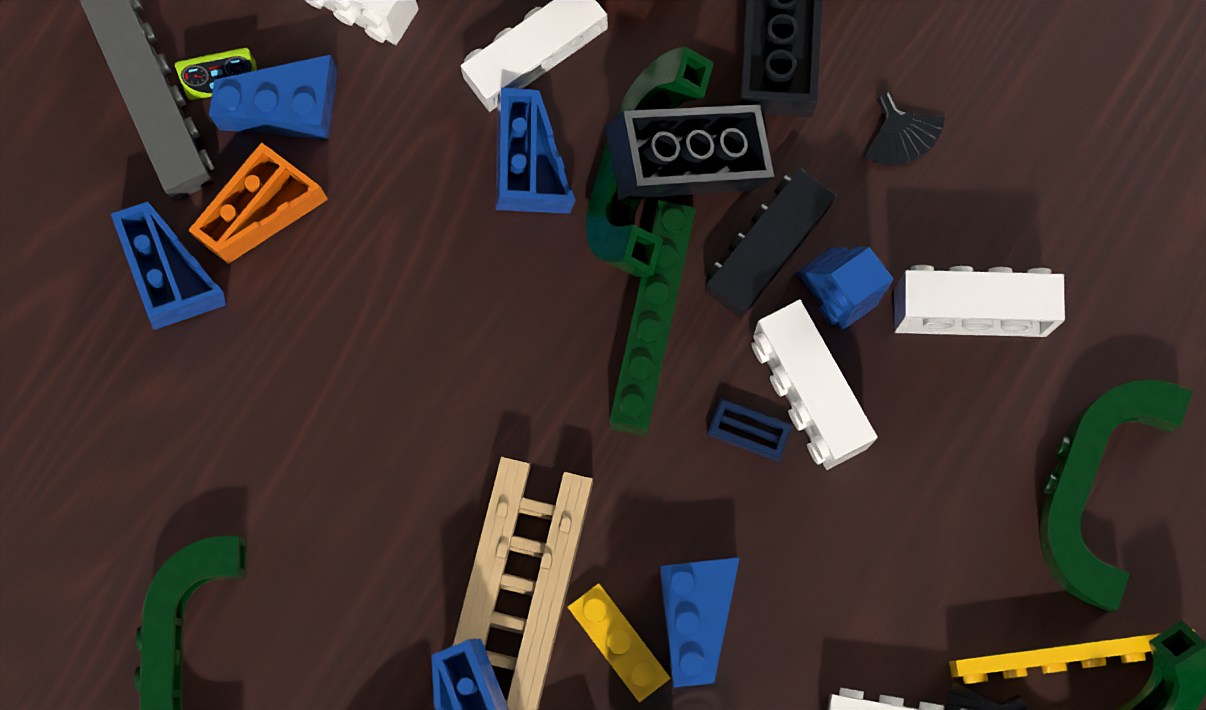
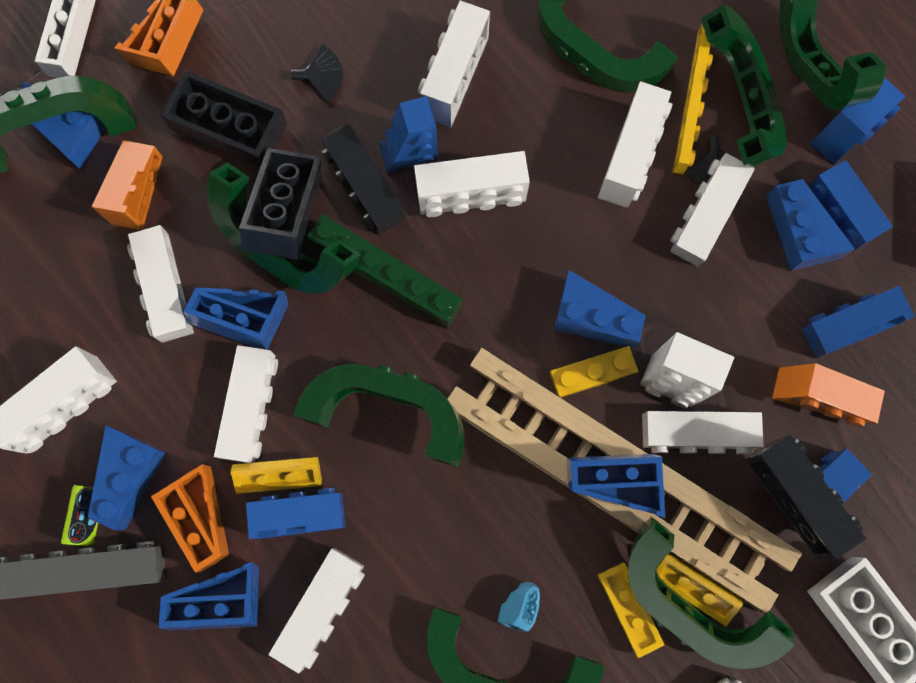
camera: 75 degrees left, 0 degrees up
dark blue tile [707,398,793,462] -> none
none -> white brick [214,345,278,463]
none -> yellow plate [231,457,322,494]
none -> blue wedge [246,488,346,539]
none -> white brick [268,548,365,674]
none -> dark green arch [293,364,464,468]
none -> dark azure rock [497,582,540,633]
none -> white brick [598,81,673,208]

